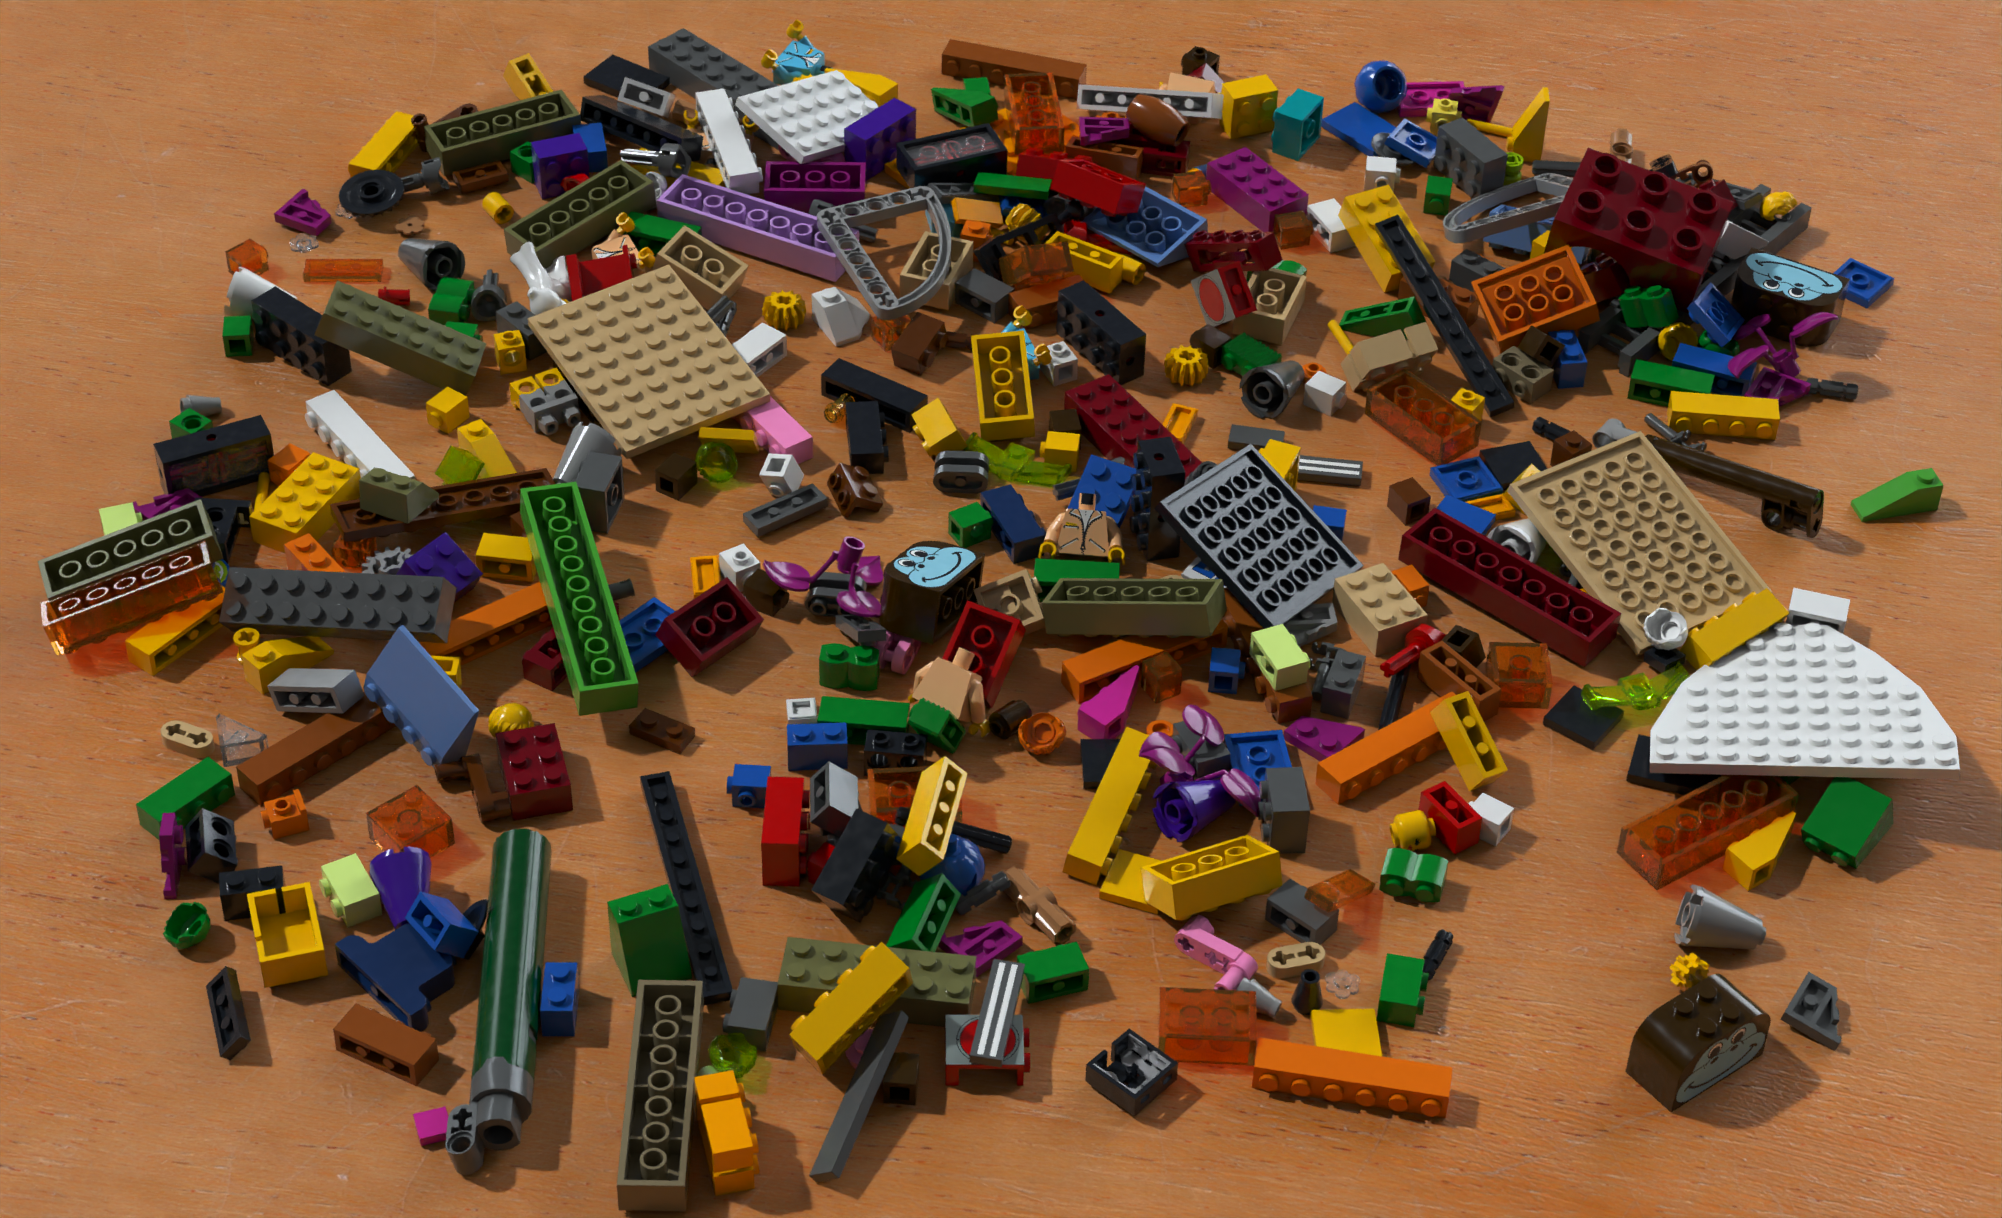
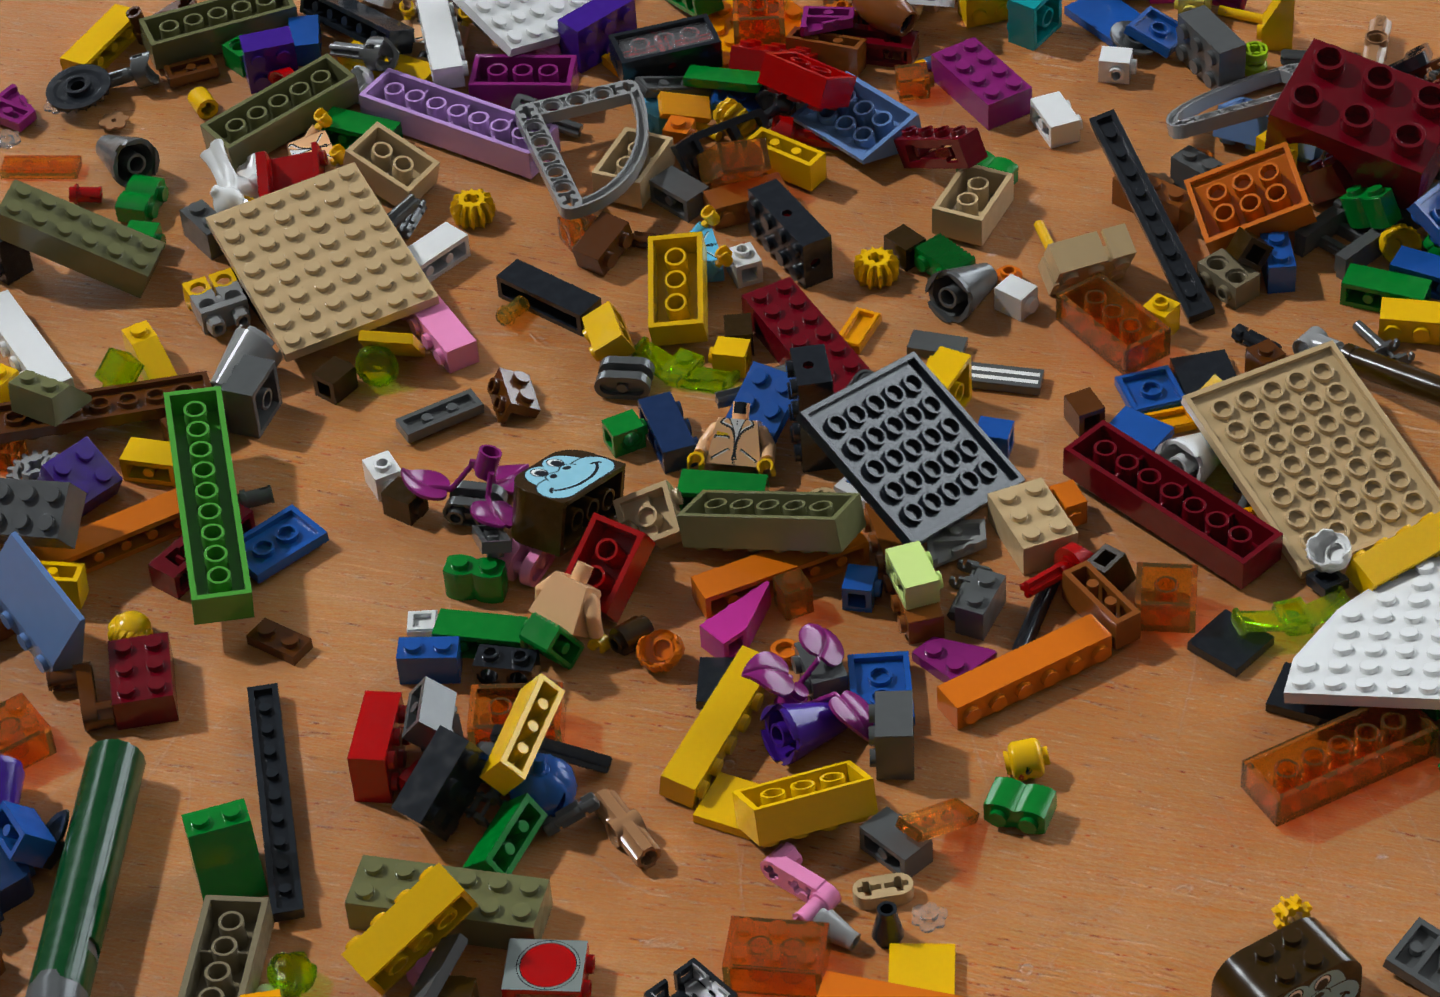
camera: 10 degrees right, 0 degrees up
yellow brick [426,387,470,434] -> none
dark grey piece [471,269,507,321] -> none
yellow brick [493,330,527,375] -> none
blue brick [540,962,580,1037] -> none
dark red brick [655,577,764,678] -> none
light orange tile [690,555,721,599] -> none
dark grey brick [723,977,778,1052] -> none
blue brick [727,764,771,808] -> none
white brick [759,453,804,497] -> none
white slope [812,287,870,347] -> none
black brick [845,401,889,474] -> none
magenta wing [938,920,1023,977] -> none
dark grey tile [969,959,1025,1068] -> none
green brick [1017,942,1089,1004] -> none
yellow piece [1122,254,1146,285] -> none
red panel [1191,261,1257,327] -> none
clear orange brick [1273,211,1314,250] -> none
yellow brick [1338,185,1435,293] -> none
green slope [1339,296,1426,340] -> none
green brick [1376,953,1429,1027] -> none
red brick [1418,781,1483,854] -> none
green brick [1423,175,1453,216] -> none
black axle [1423,929,1453,981] -> none
yellow brick [1430,691,1508,792] -> none
white brick [1468,793,1514,847] -> none
light grey cone [1674,884,1766,949] -> none
yellow slope [1723,811,1796,891] -> none

